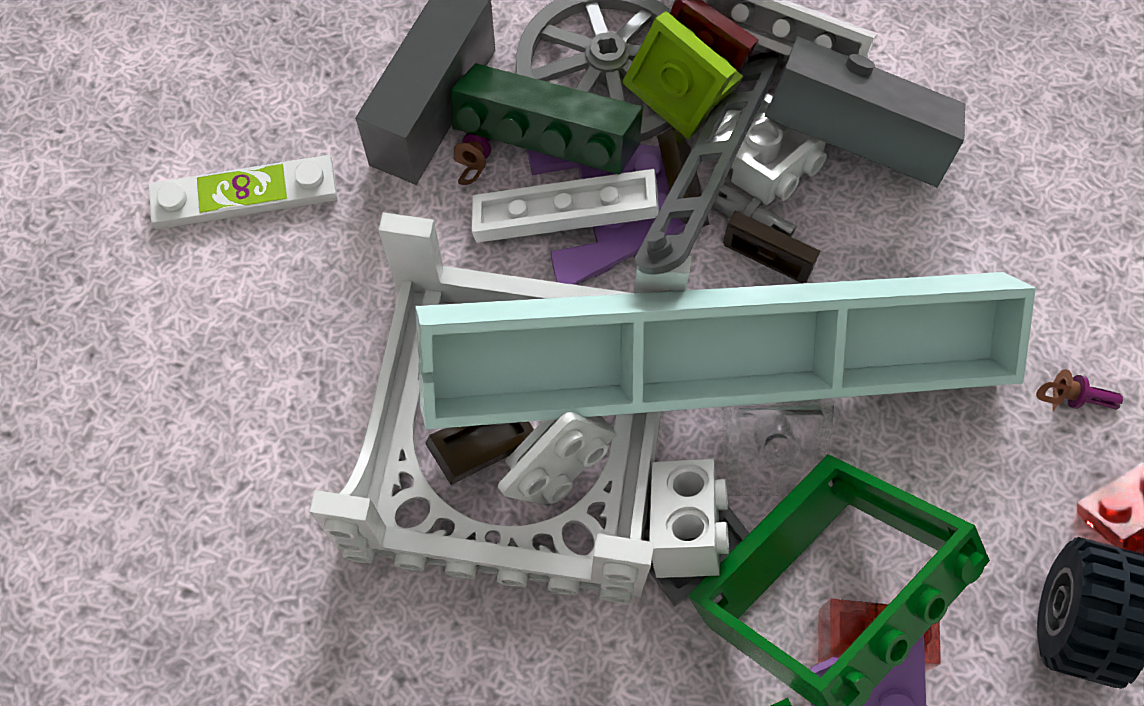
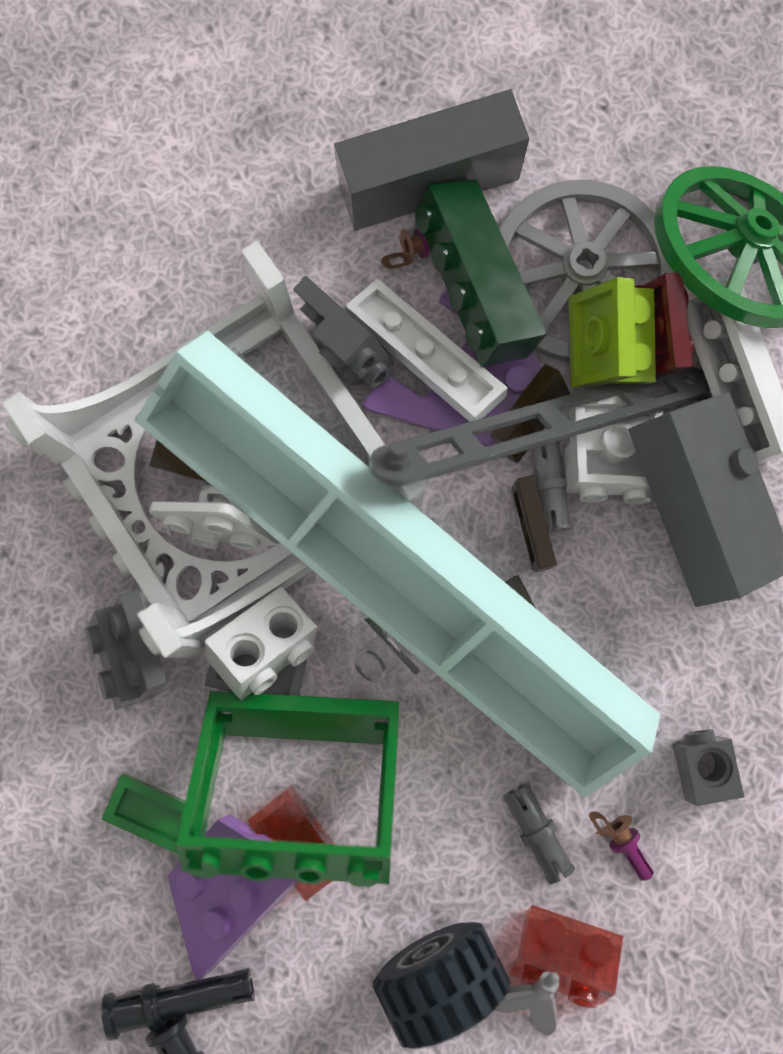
camera: 50 degrees right, 15 degrees up
white plate [149,154,338,230] -> none
none -> dark grey plate [85,590,167,710]
none -> dark grey plate [293,275,395,390]
none -> dark grey pin [503,782,575,884]
none -> dark grey brick [673,729,744,806]

